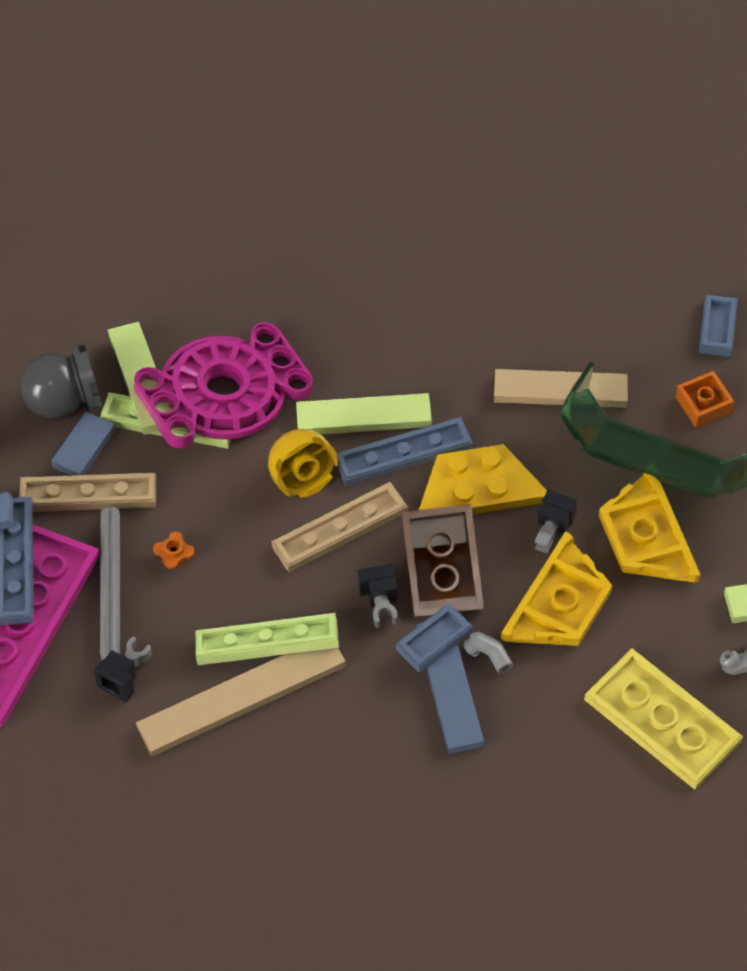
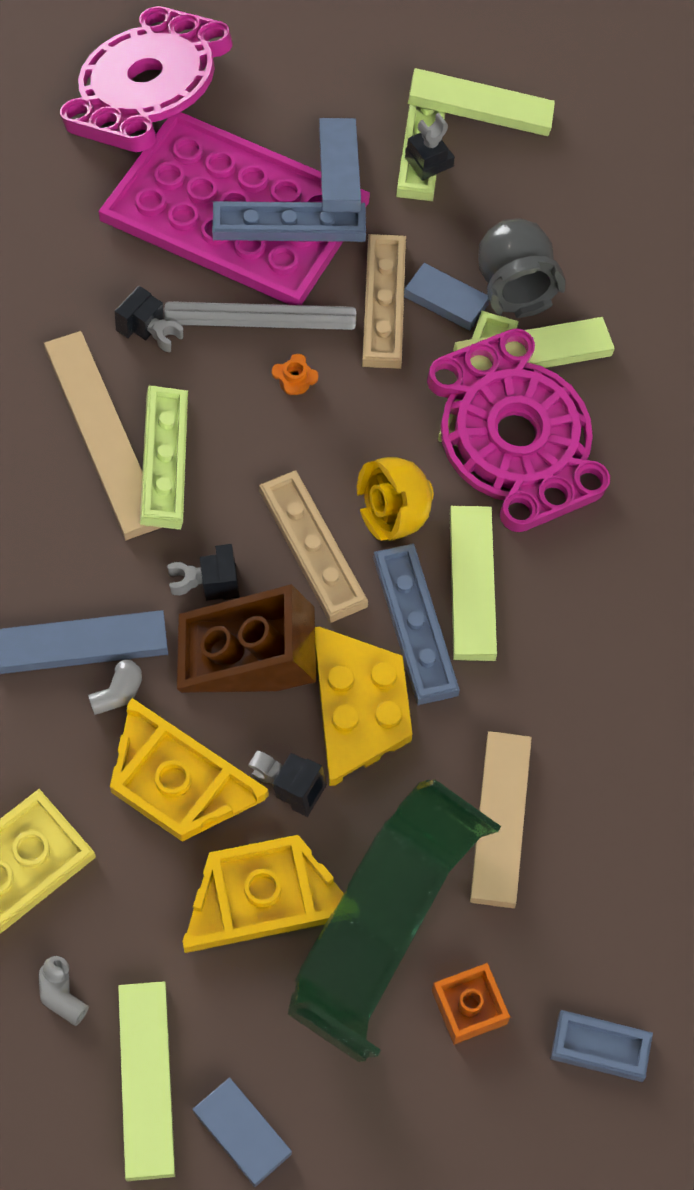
camera: 90 degrees right, 5 degrees up
sand blue tile [396,603,473,673] -> none

